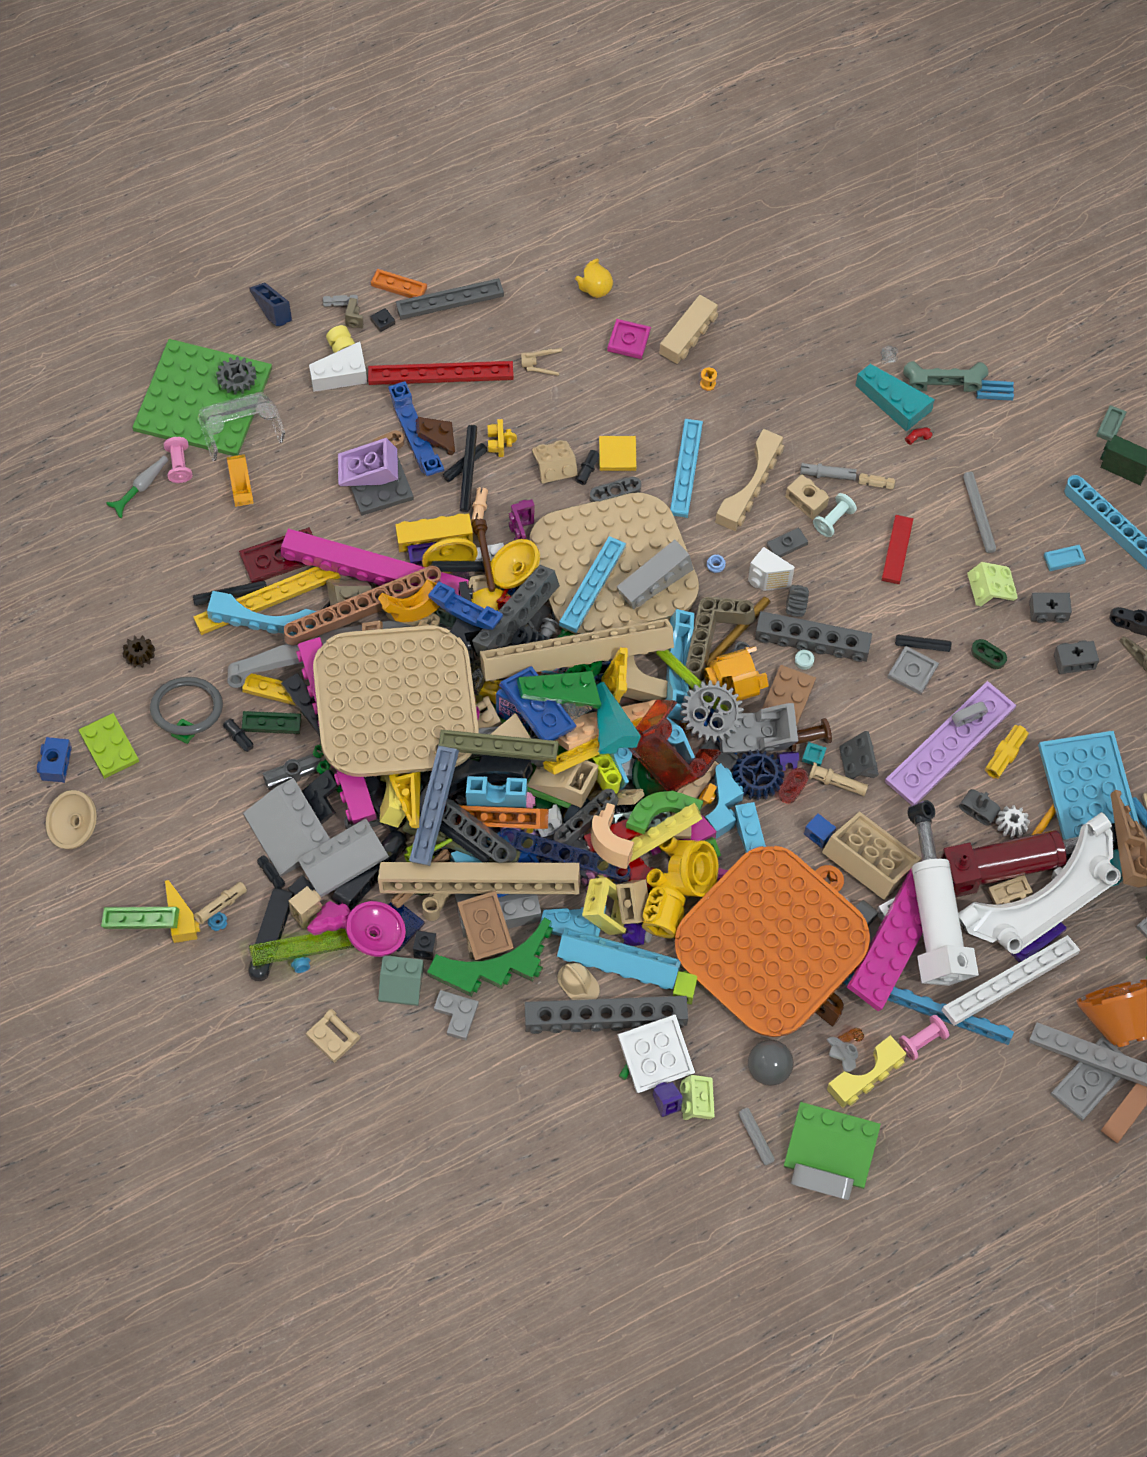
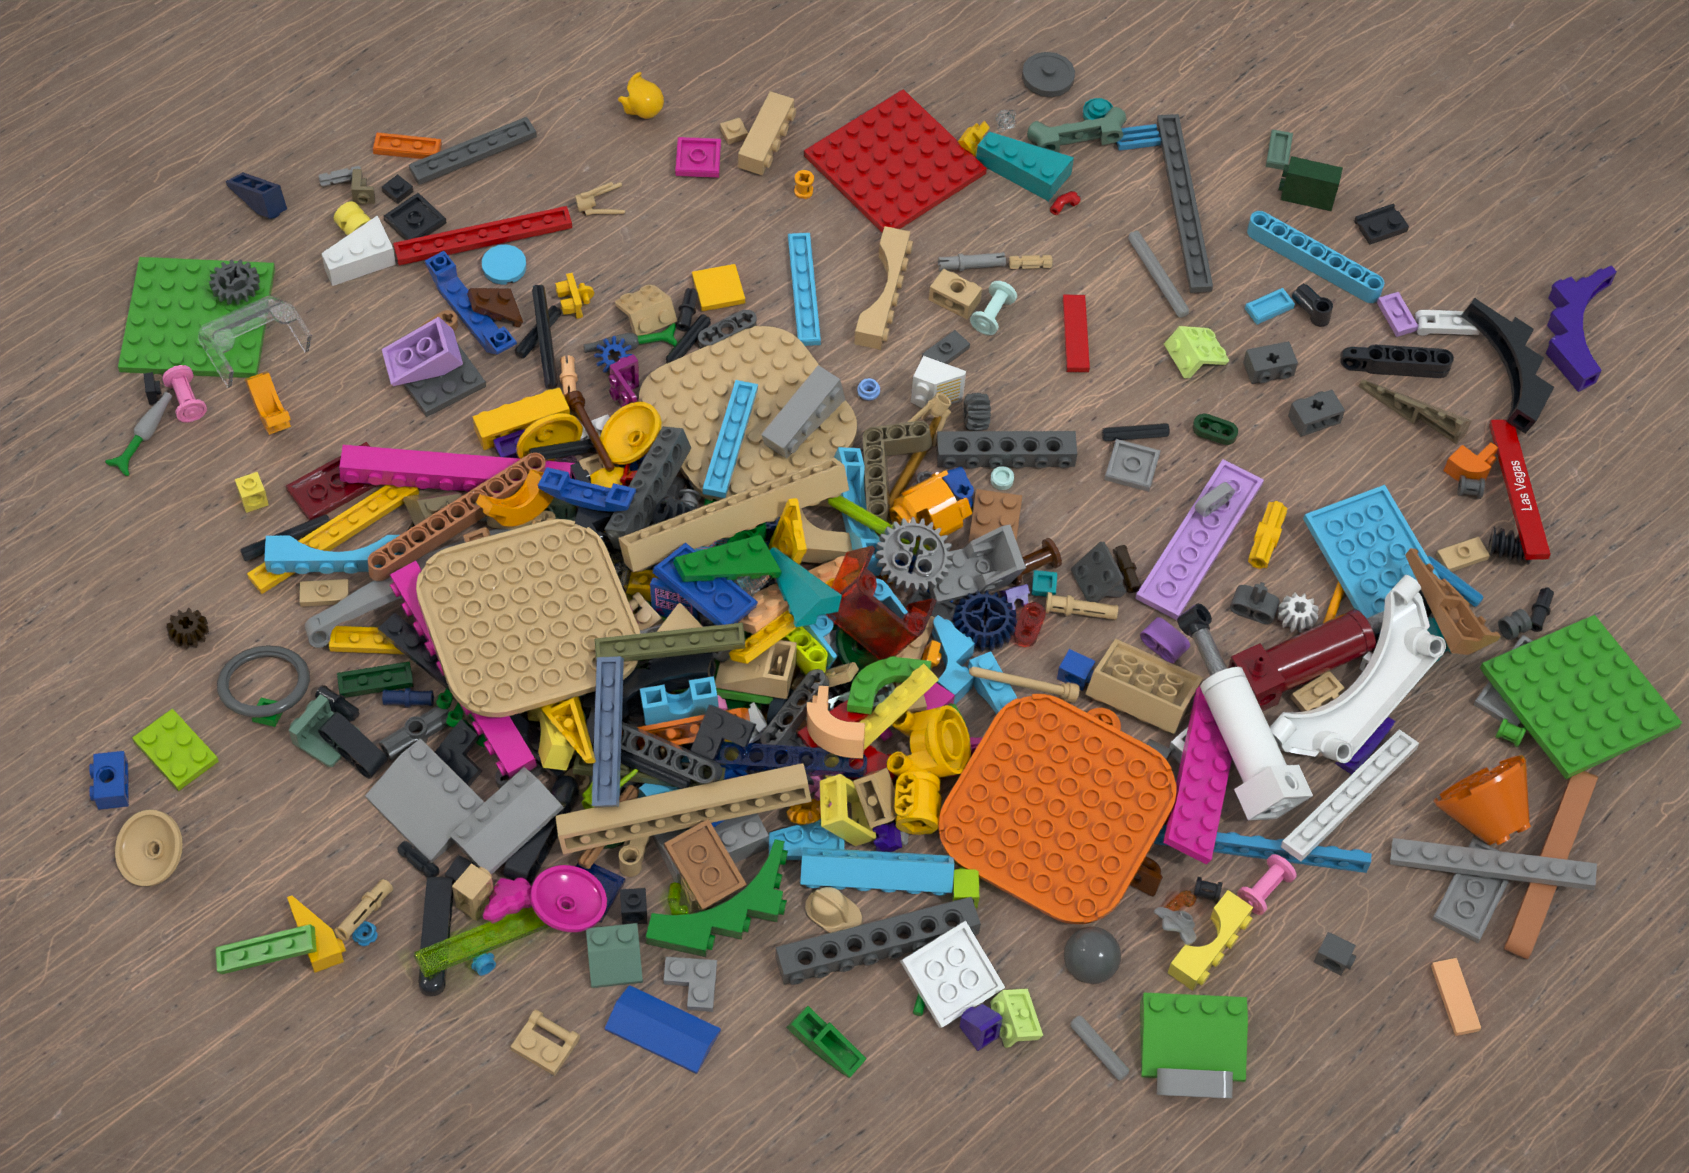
camera: 15 degrees left, 5 degrees down
none -> black plate [143,372,162,405]
none -> light yellow brick [235,472,269,513]
none -> sand green bracket [289,694,360,767]
none -> tan plate [300,579,349,607]
none -> black beam [318,712,388,779]
none -> dark blue pin [382,688,434,708]
none -> black tile [383,193,447,240]
none -> medium azure tile [482,245,526,285]
none -> piece [583,323,678,353]
none -> blue gear [594,336,632,373]
none -> blue slope [605,985,721,1074]
none -> black axle [666,314,711,364]
none -> clear neon green arm [667,882,688,915]
none -> black plate [690,705,756,761]
none -> tan plate [720,118,748,145]
none -> green slope [786,1006,867,1078]
none -> light orange gear [787,799,821,824]
none -> red plate [804,89,987,233]
none -> tan plant [908,393,951,446]
none -> blue piece [942,466,974,508]
none -> yellow plate [958,121,990,157]
none -> tan piece [969,667,1079,703]
none -> dark grey wheel [1022,52,1075,97]
none -> teal plate [1082,98,1113,120]
none -> dark brown pin [1112,545,1141,593]
none -> medium lavender beam [1140,617,1190,663]
none -> dark grey plate [1157,114,1213,293]
none -> black bush [1193,876,1223,904]
none -> black piece [1292,283,1333,327]
none -> dark grey brick [1314,932,1356,976]
none -> light nougat tile [1431,958,1481,1036]

